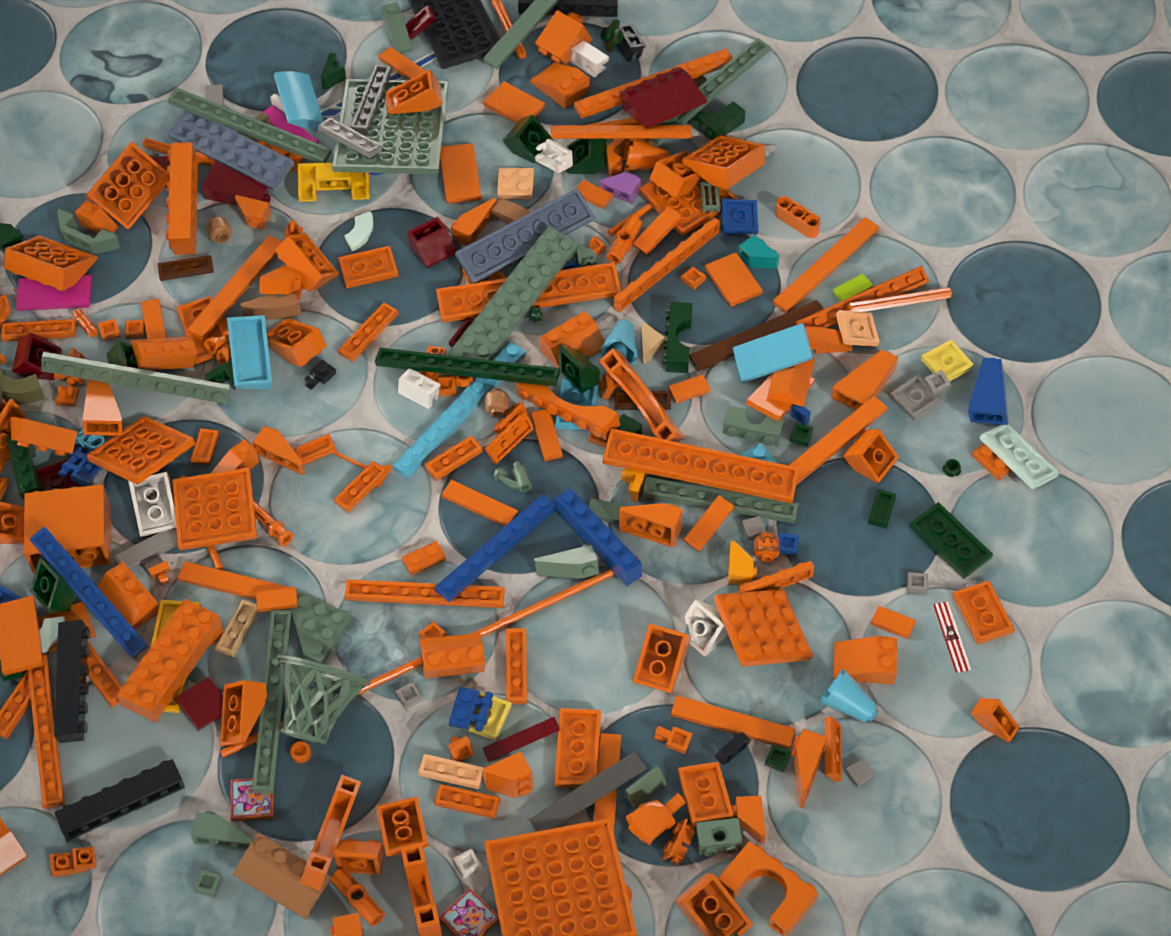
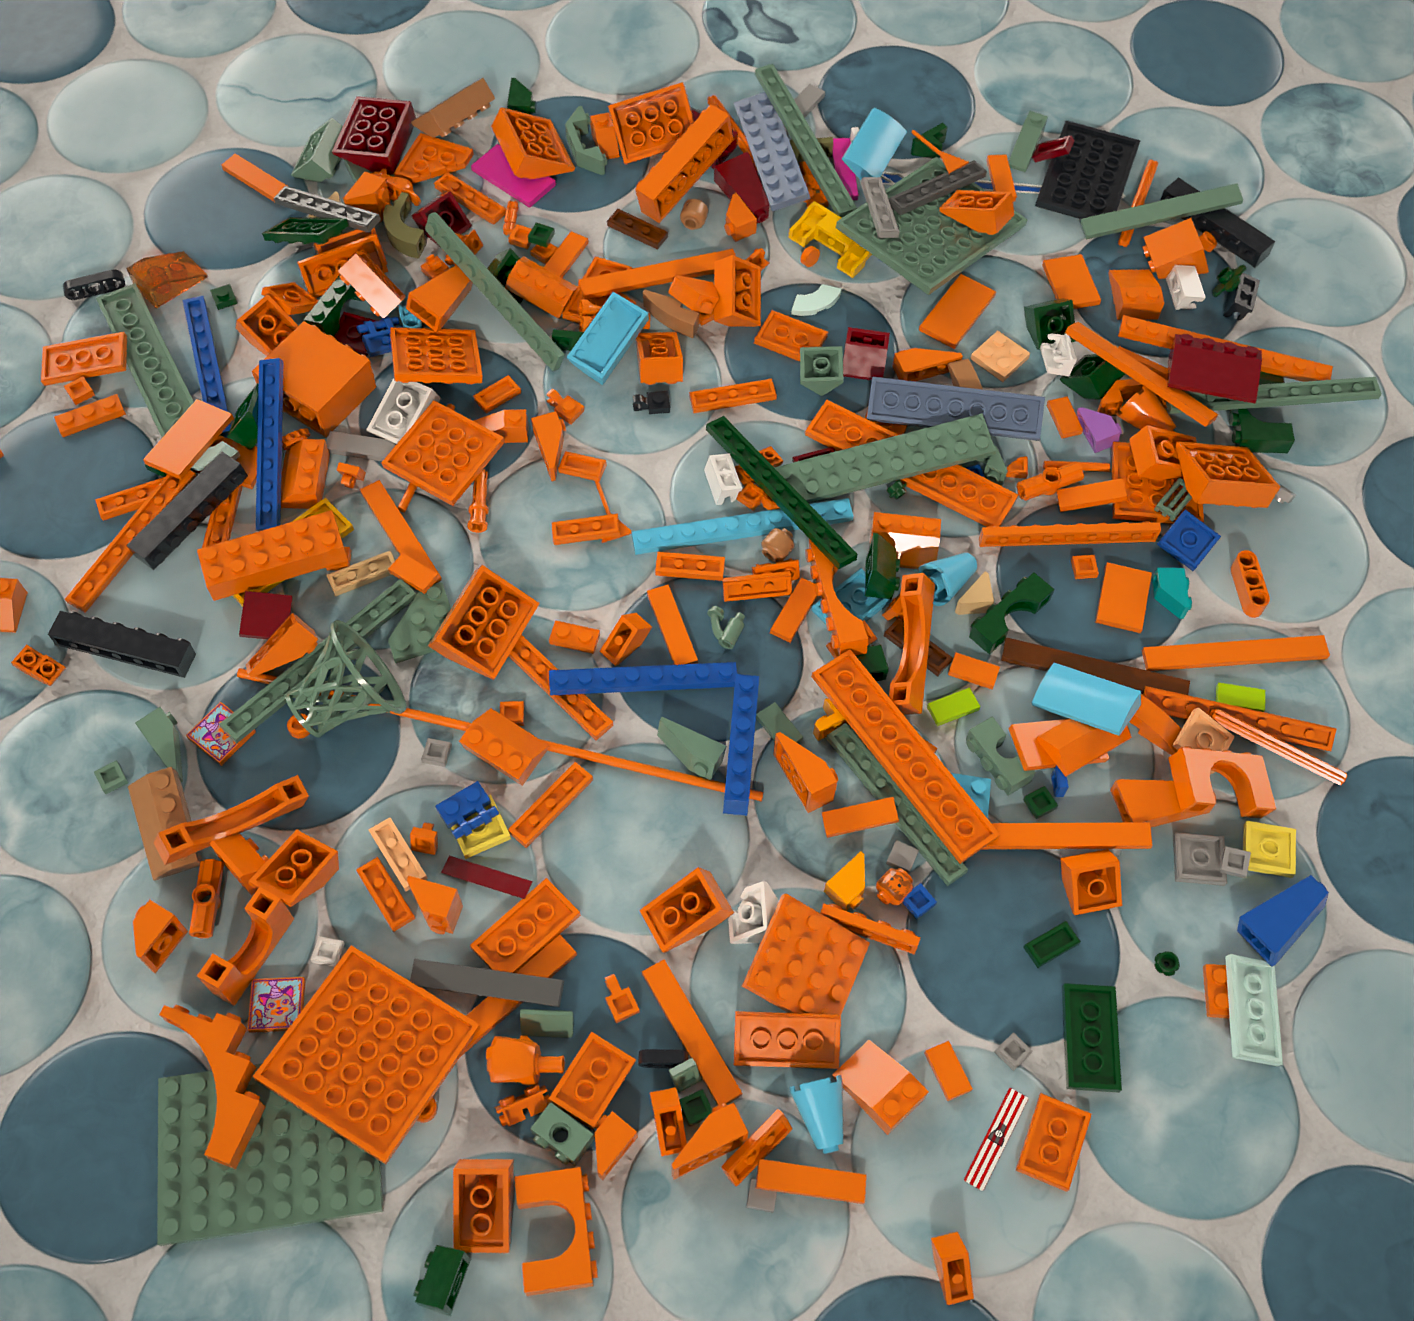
camera: 40 degrees right, 5 degrees up
none -> orange gear [282,428,311,450]
none -> orange slope [428,565,540,680]
none -> dark green plate [528,222,555,248]
none -> orange plate [547,389,585,424]
none -> orange slope [599,613,652,666]
none -> orange slope [650,1087,687,1156]
none -> sand green tile [669,1058,702,1093]
none -> orange tile [734,1011,841,1069]
none -> orange tile [755,1159,867,1204]
none -> orange tile [800,246,820,267]
none -> sand green slope [800,346,843,396]
none -> orange piece [911,130,969,173]
none -> lime tile [927,688,980,726]
none -> orange arch [1168,746,1276,818]

